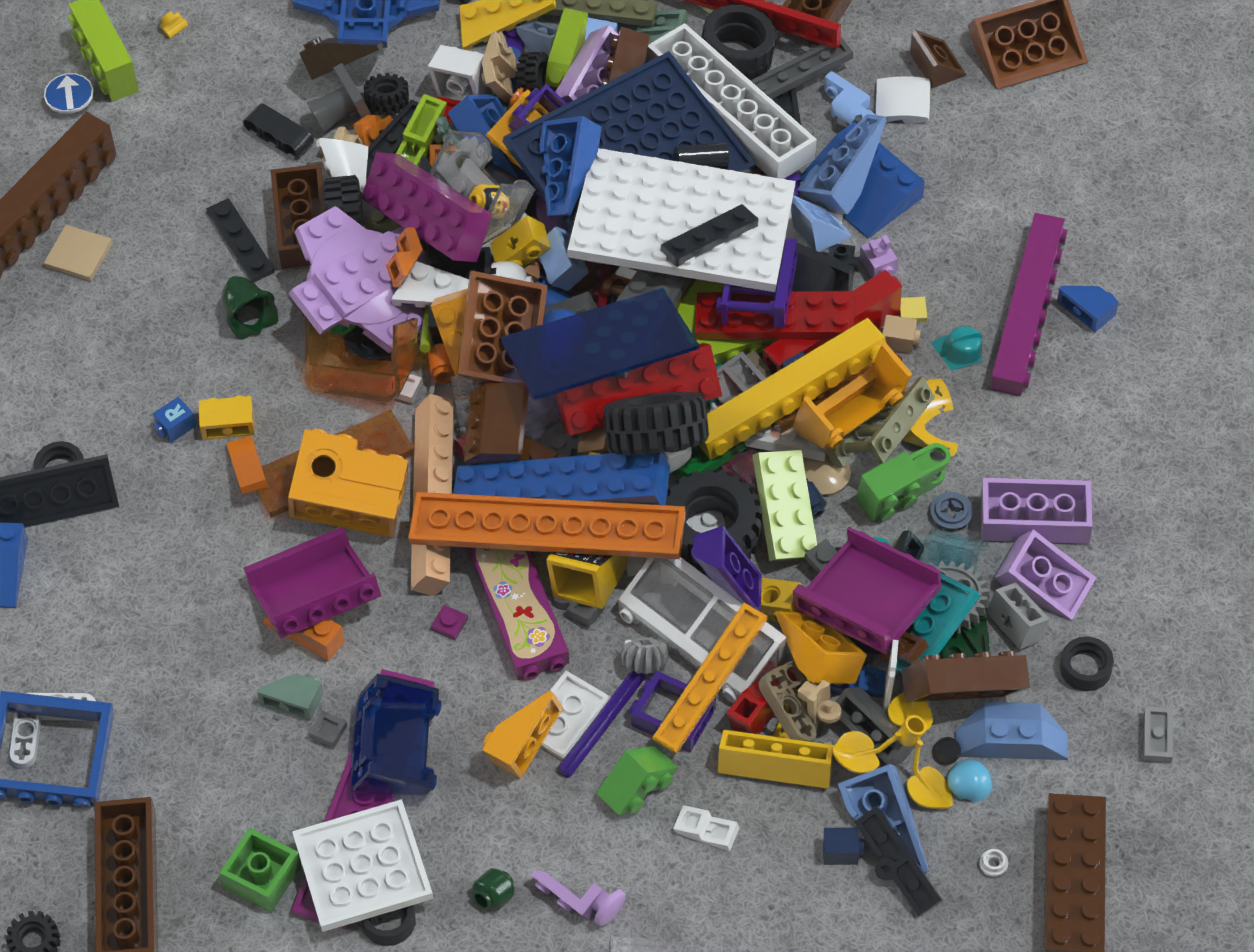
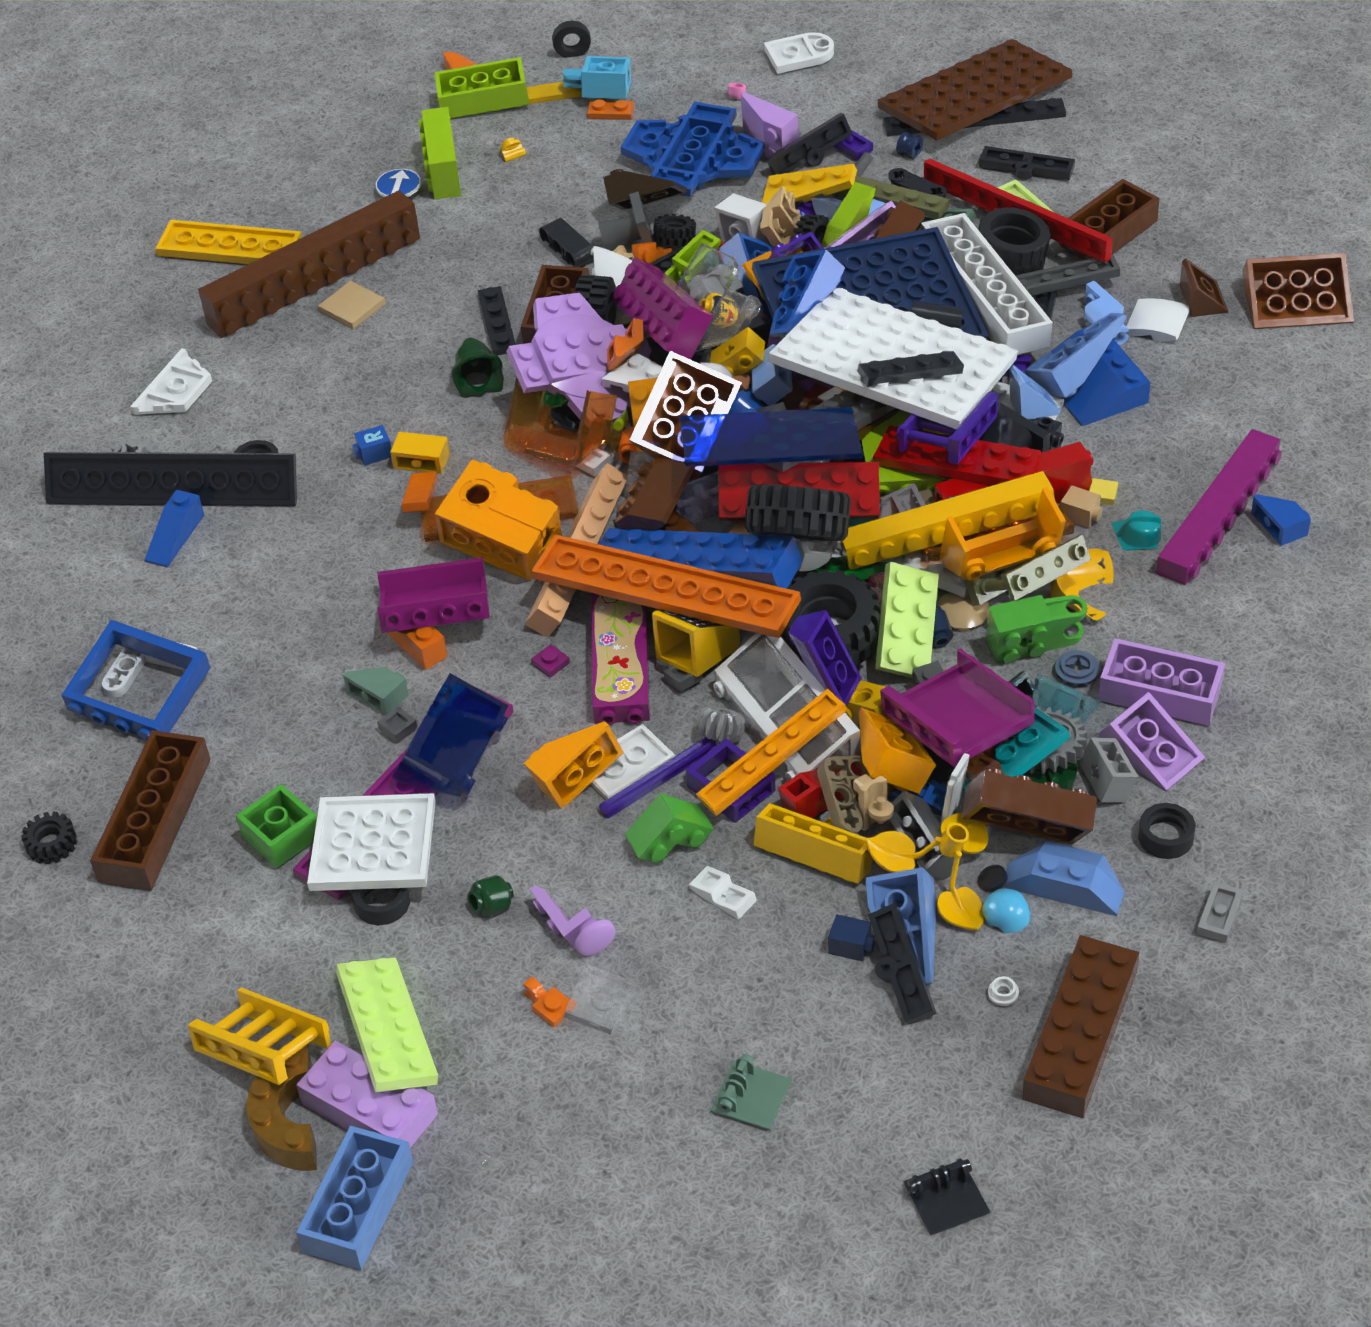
camera: 20 degrees right, 10 degrees down
lavender brick [860,235,898,278] -> none

